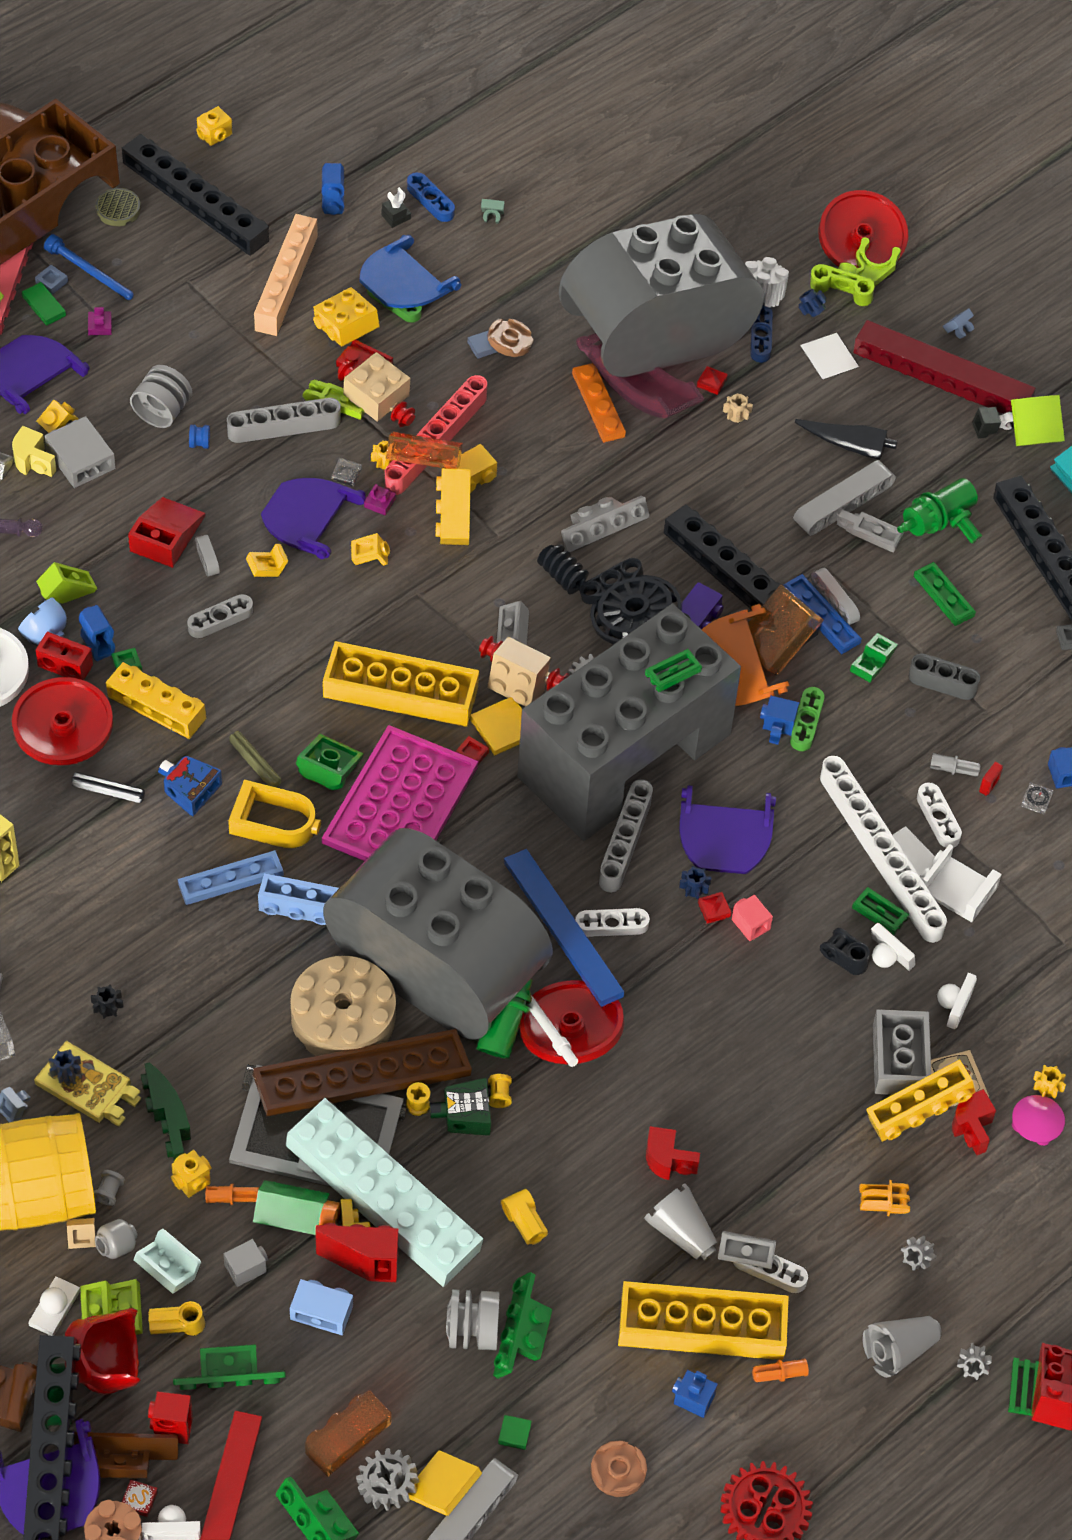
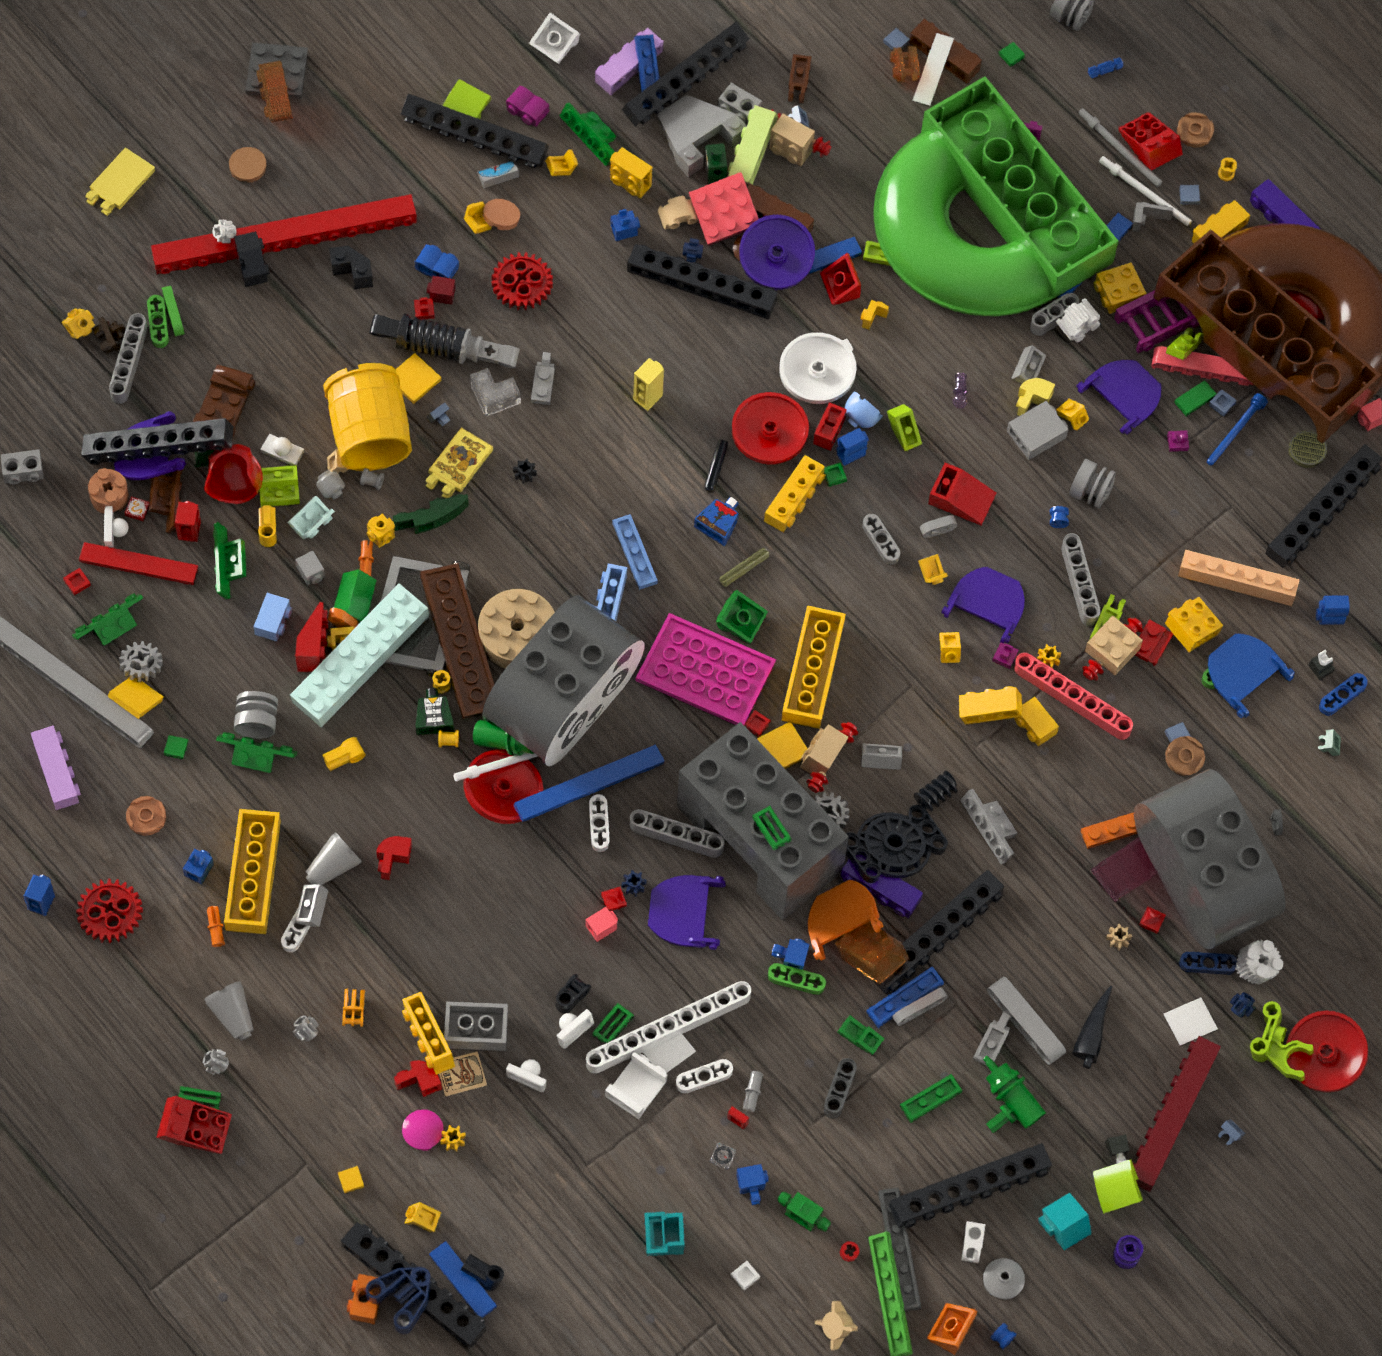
camera: 90 degrees right, 10 degrees up
dark blue gear [49,1049,82,1084] -> none
yellow window [229,780,321,848] -> none
clear orange brick [305,1390,391,1477] -> none
clear tile [332,458,362,487] -> none
clear orange brick [386,432,463,469] -> none

